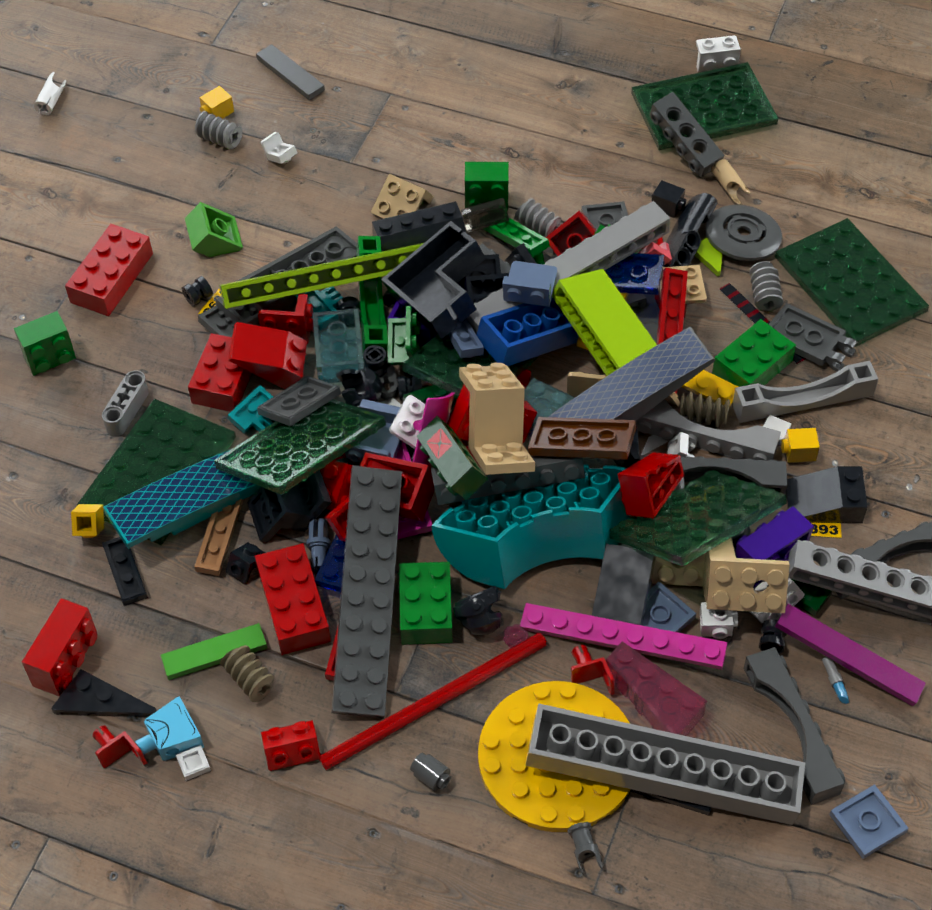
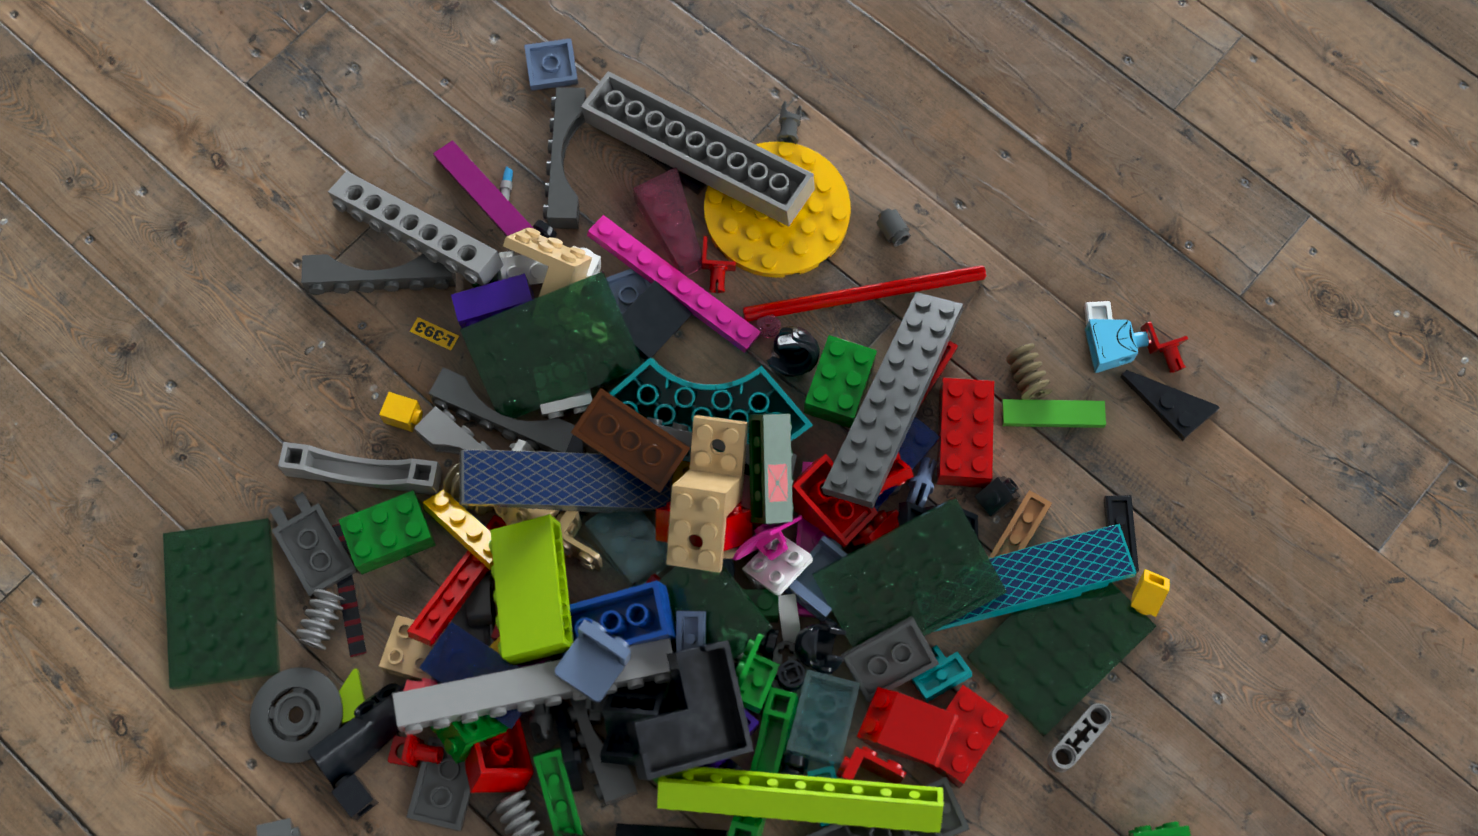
camera: 160 degrees left, 15 degrees up
red brick [22,598,97,697] -> none
red bracket [261,720,320,771] -> none
red wedge [618,452,684,518] -> none
tan piece [711,159,750,205] -> none
white tile [763,415,791,445] -> none
black slope [786,466,868,523] -> none

